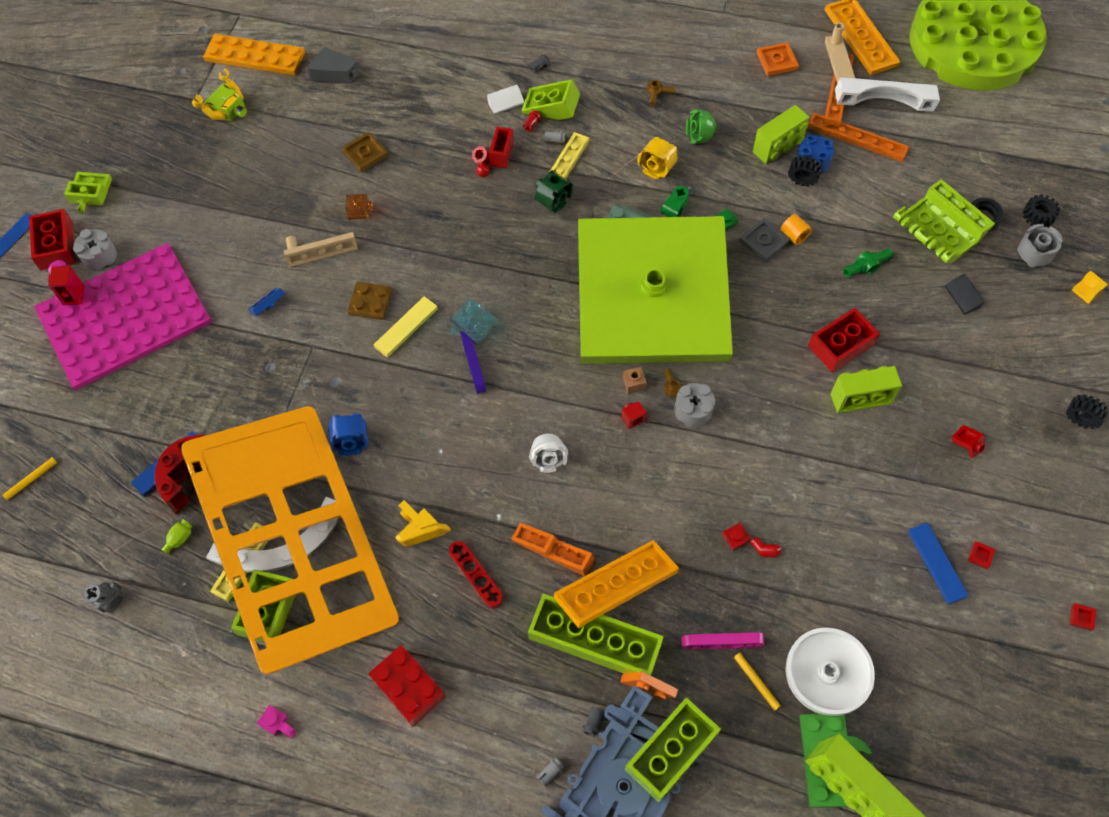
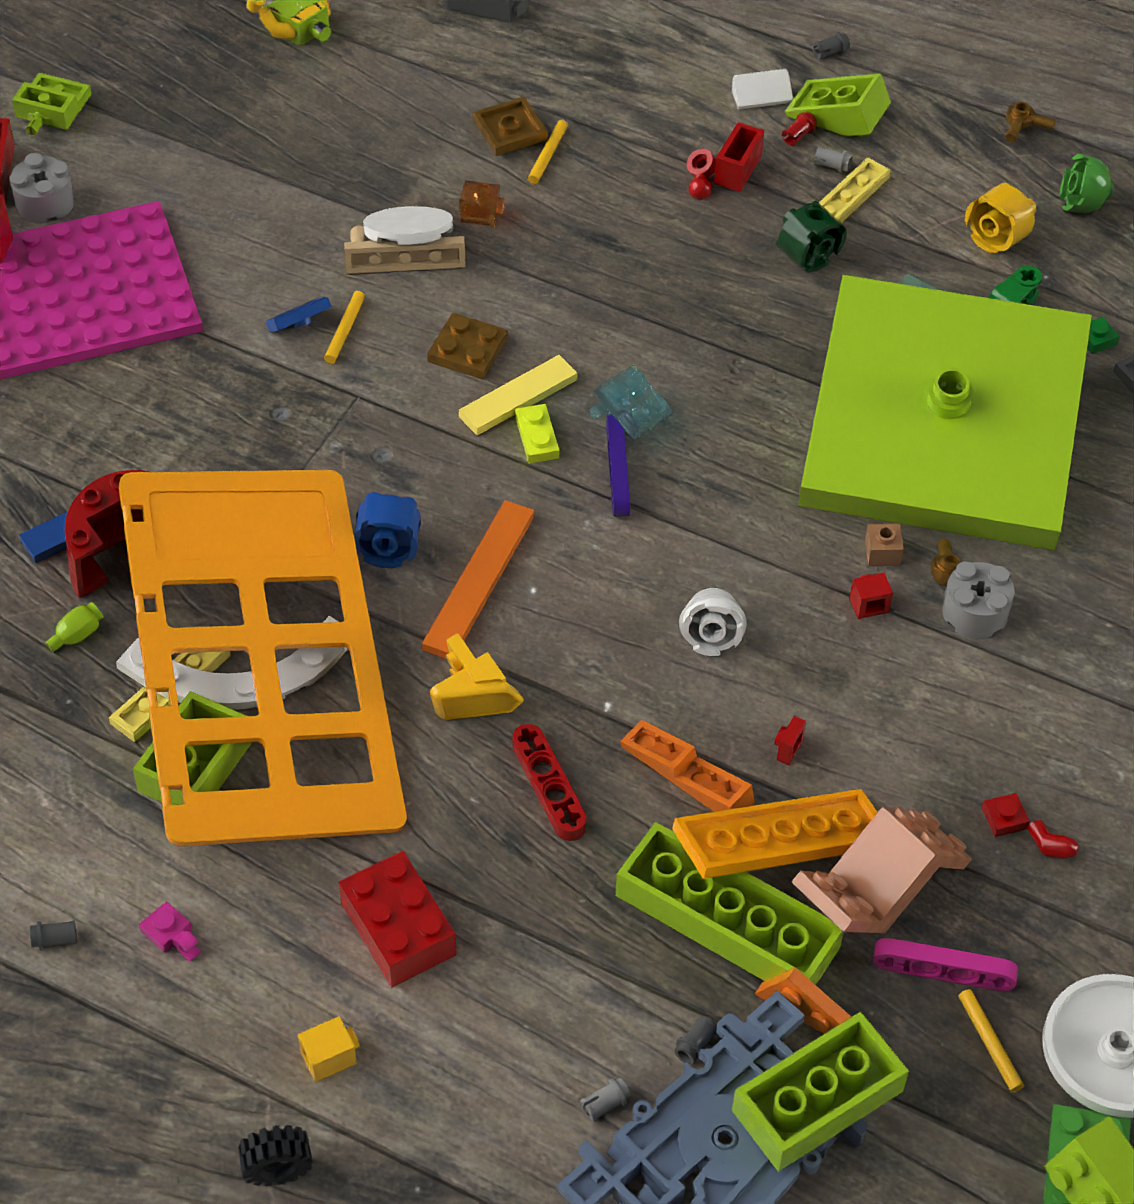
camera: 10 degrees right, 10 degrees down
none -> dark grey pin [30,920,77,950]
none -> yellow brick [297,1016,360,1082]
none -> yellow bar [324,291,365,364]
none -> white tile [363,206,453,245]
none -> orange tile [422,500,534,659]
none -> neon yellow plate [515,404,560,464]
none -> yellow bar [528,120,568,184]
none -> red plate [774,716,806,765]
none -> nougat bracket [791,807,972,933]

